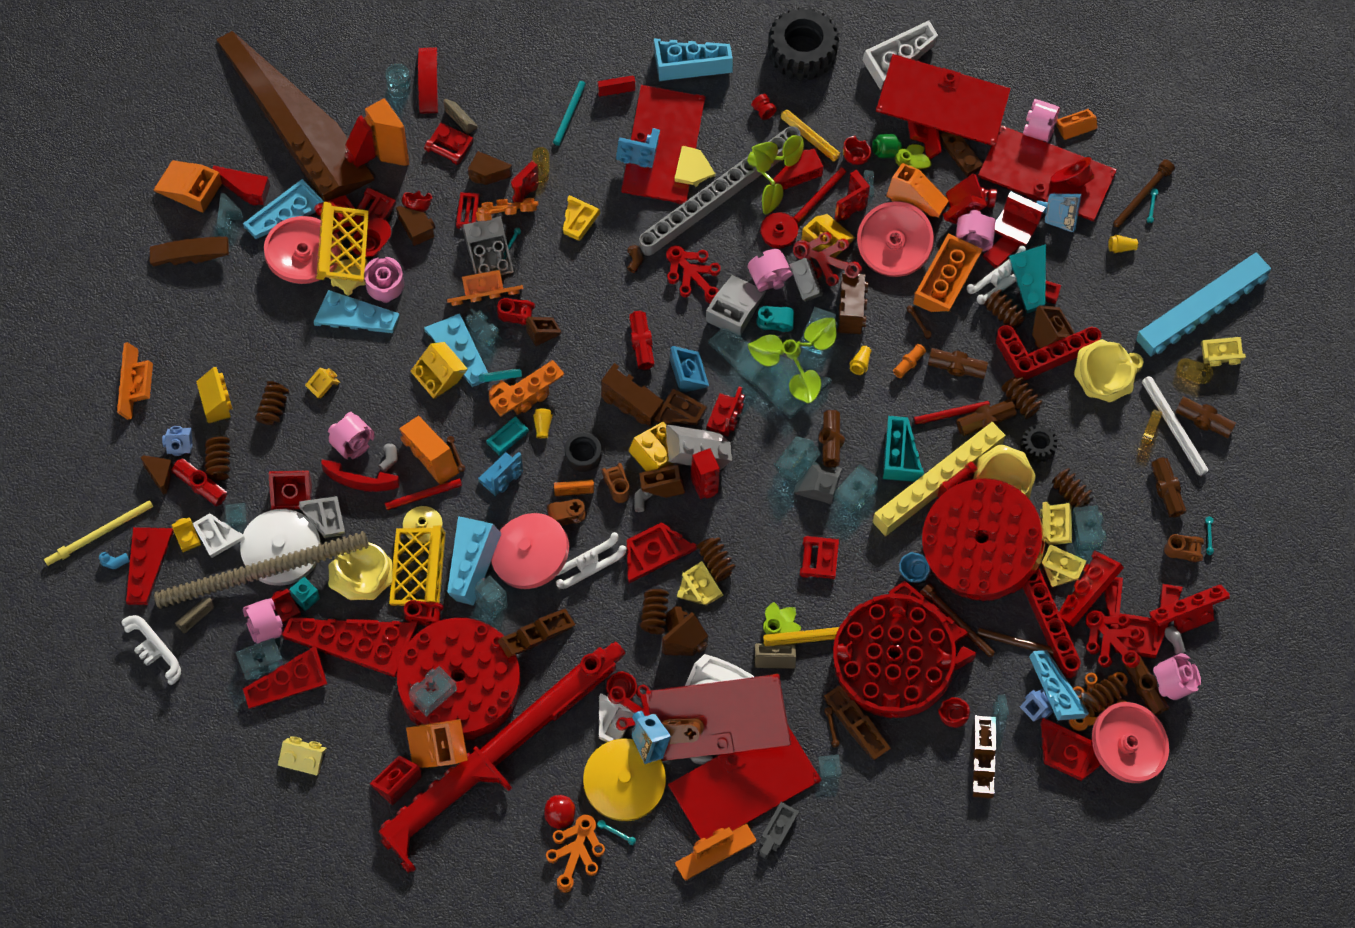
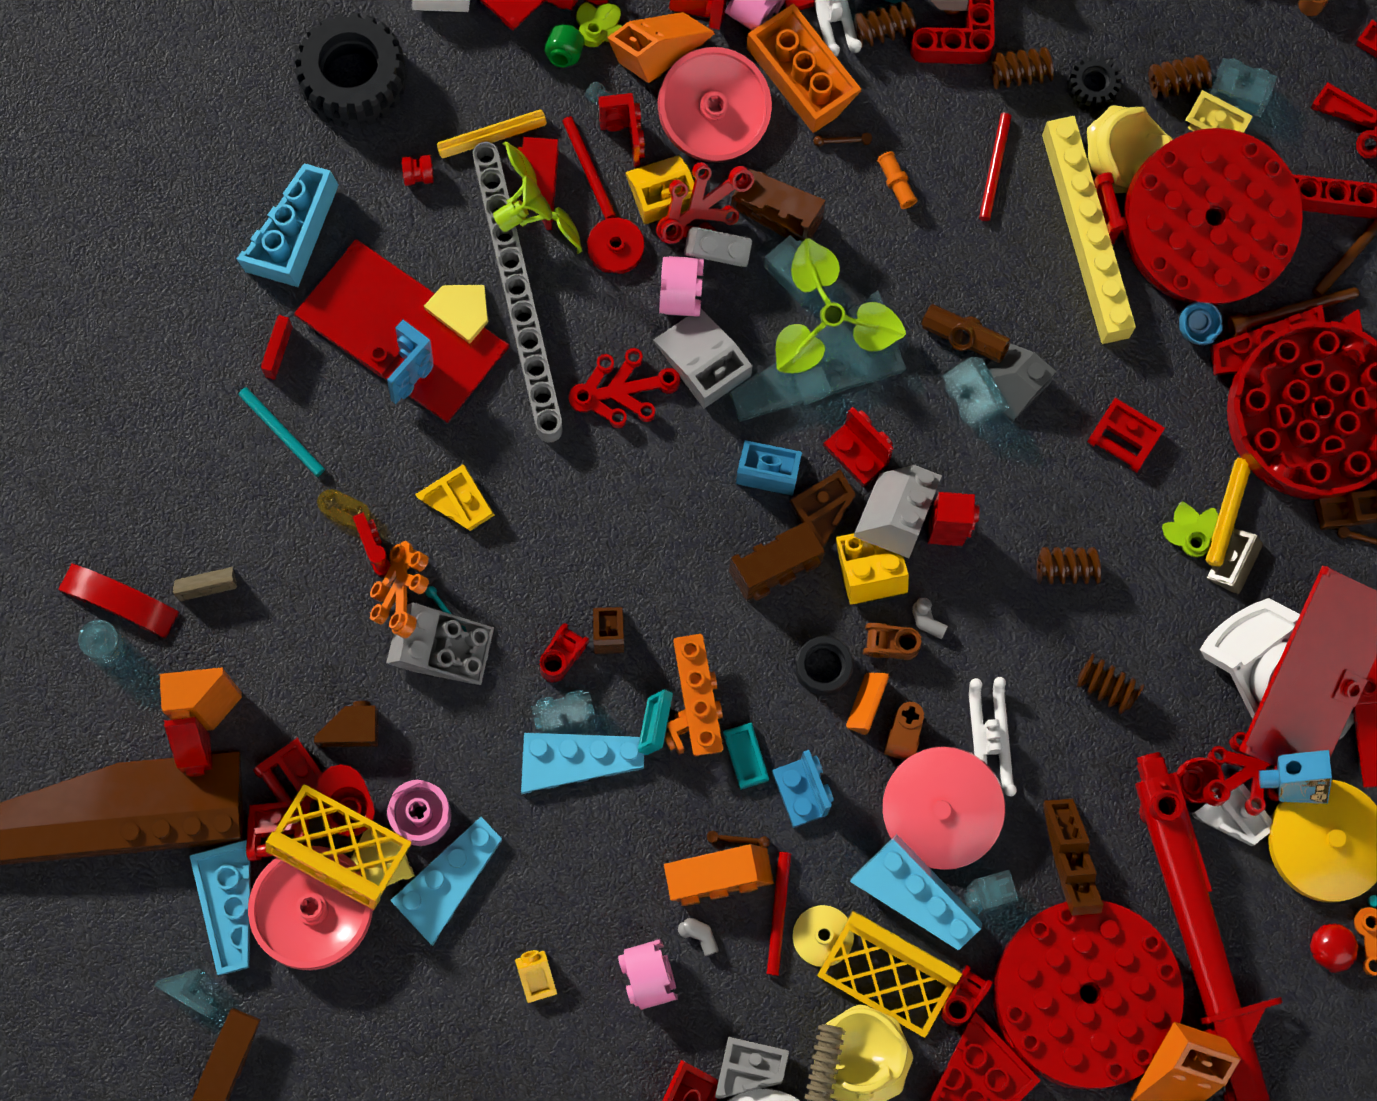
camera: 65 degrees left, 10 degrees up
orange slope [154,160,222,213] -> none
red slope [212,165,270,206] -> none
reddish brown piece [255,381,290,425] -> none
red slope [321,459,400,492] -> none
red hair [401,191,433,213] -> none
clear light blue brick [409,666,457,717] -> none
yellow slope [410,342,468,399] -> none
red plate [424,123,474,165] -> none
orange bracket [447,270,523,306] -> none
red tile [456,192,480,229] -> none
reddish brown slope [468,151,512,185] -> none
yellow cone [533,409,553,439] -> none
reddish brown arm [627,245,643,273] -> none
red wing [627,522,697,583] -> none
red piece [629,310,654,370] -> none
reddish brown slope [639,464,685,498] -> none
reddish brown slope [662,612,708,656] -> none
dark orange piece [662,718,704,744] -> none
reddish brown tile [666,607,688,632] -> none
light yellow slope [677,561,723,605] -> none
teal piece [756,306,794,332] -> none
clear light blue brick [834,464,878,513] -> none
red hair [843,136,871,165] -> none
yellow cone [849,346,872,375] -> none
teal wedge [883,416,924,482] -> none
reddish brown piece [928,348,988,379] -> none
reddish brown piece [956,399,1016,436] -> none
light yellow slope [1042,544,1087,587] -> none
red wing [1059,550,1124,627] -> none

